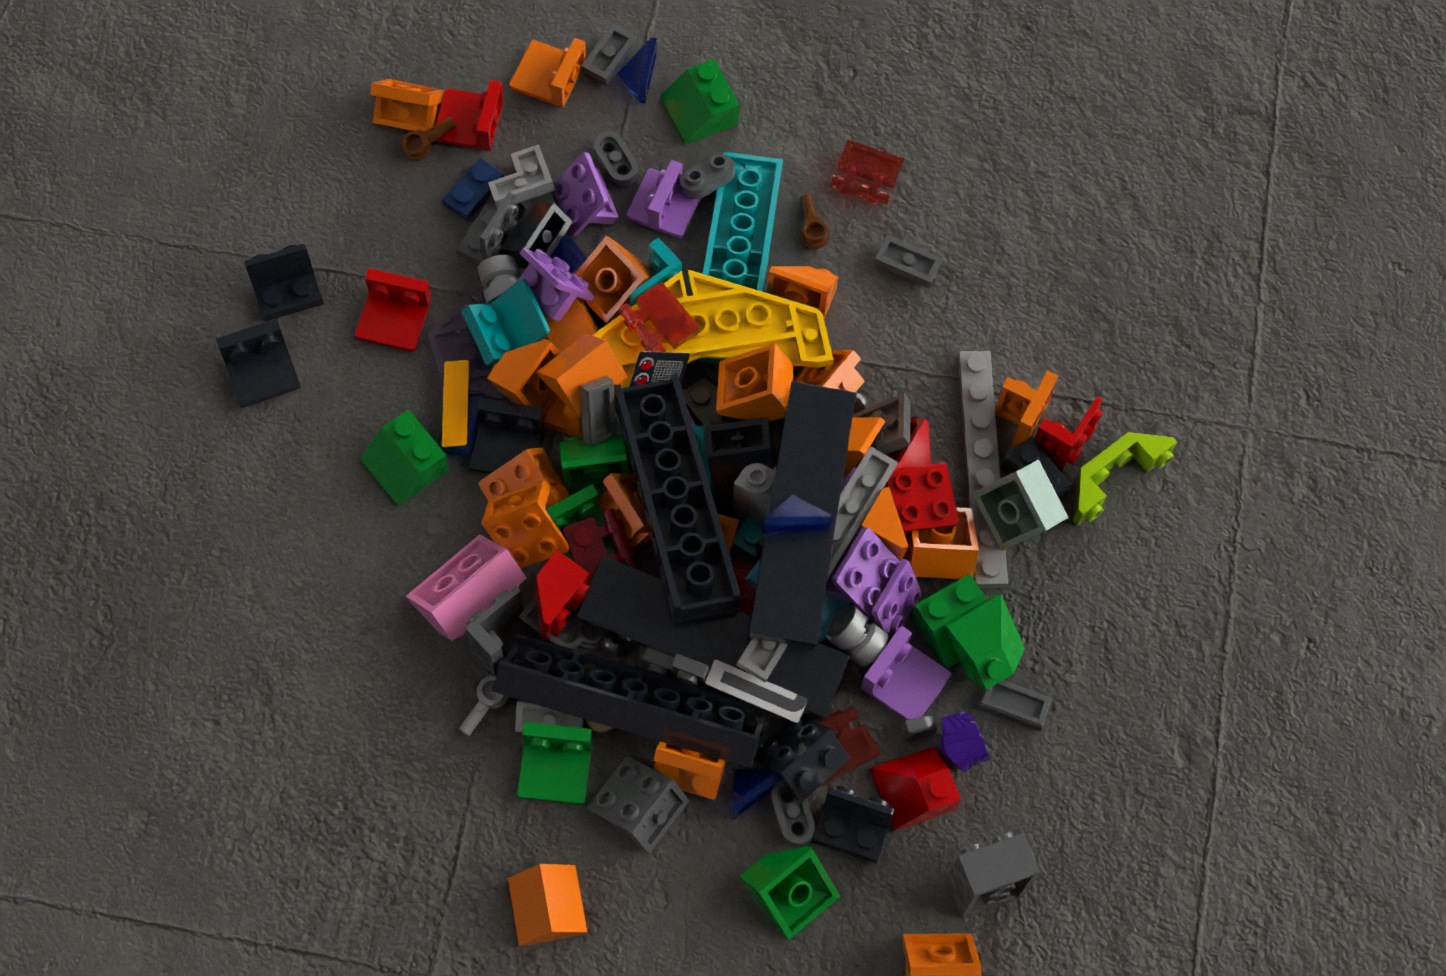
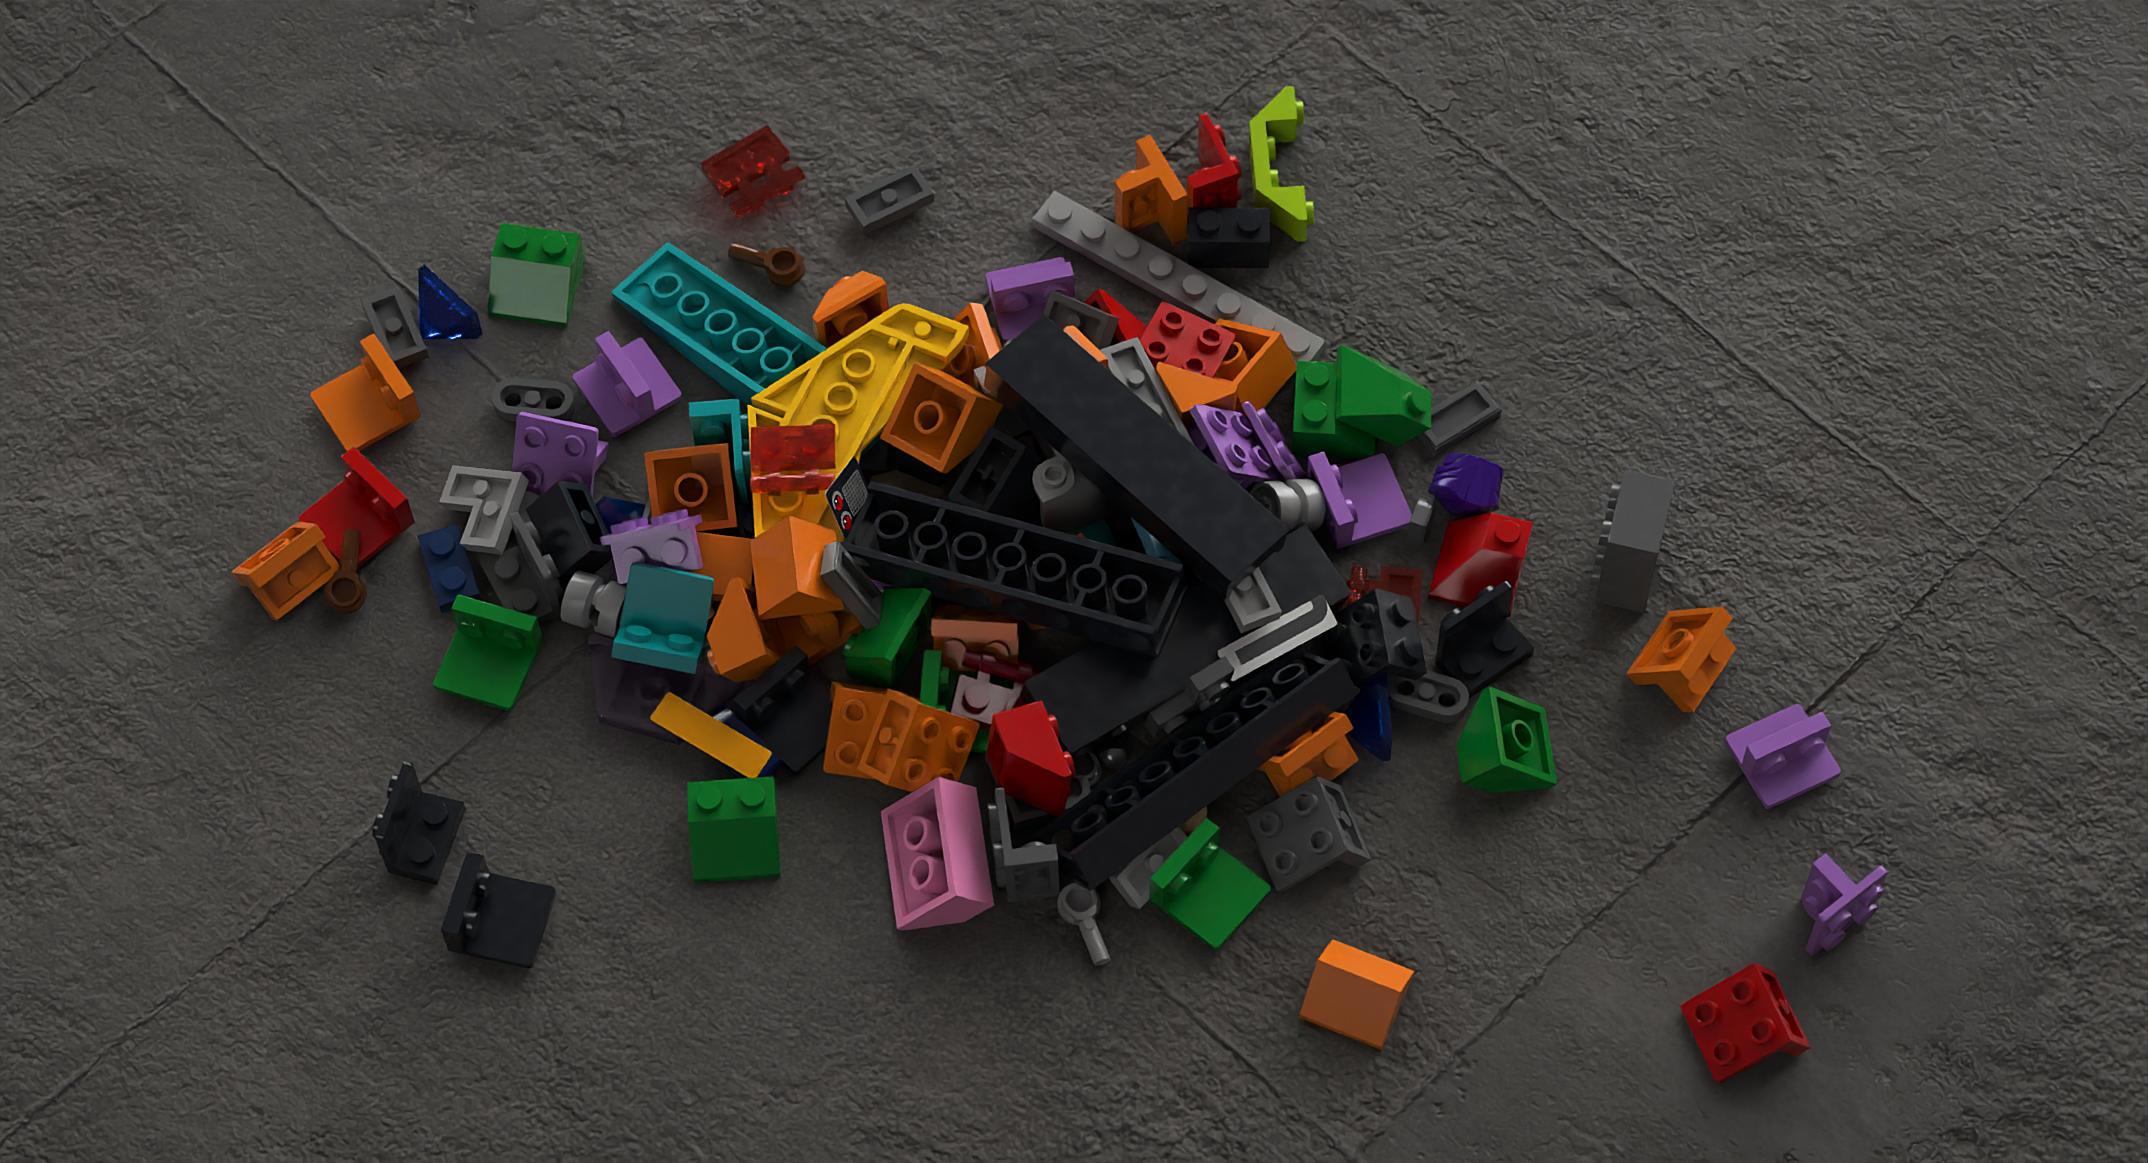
camera: 50 degrees left, 5 degrees down
red bracket [355,268,432,352] -> none
dark grey plate [680,154,735,199] -> none
clear blue slope [762,495,833,534] -> none
sand green brick [972,460,1069,551] -> none
none -> green bracket [433,594,543,711]
none -> medium lavender bracket [986,257,1075,343]

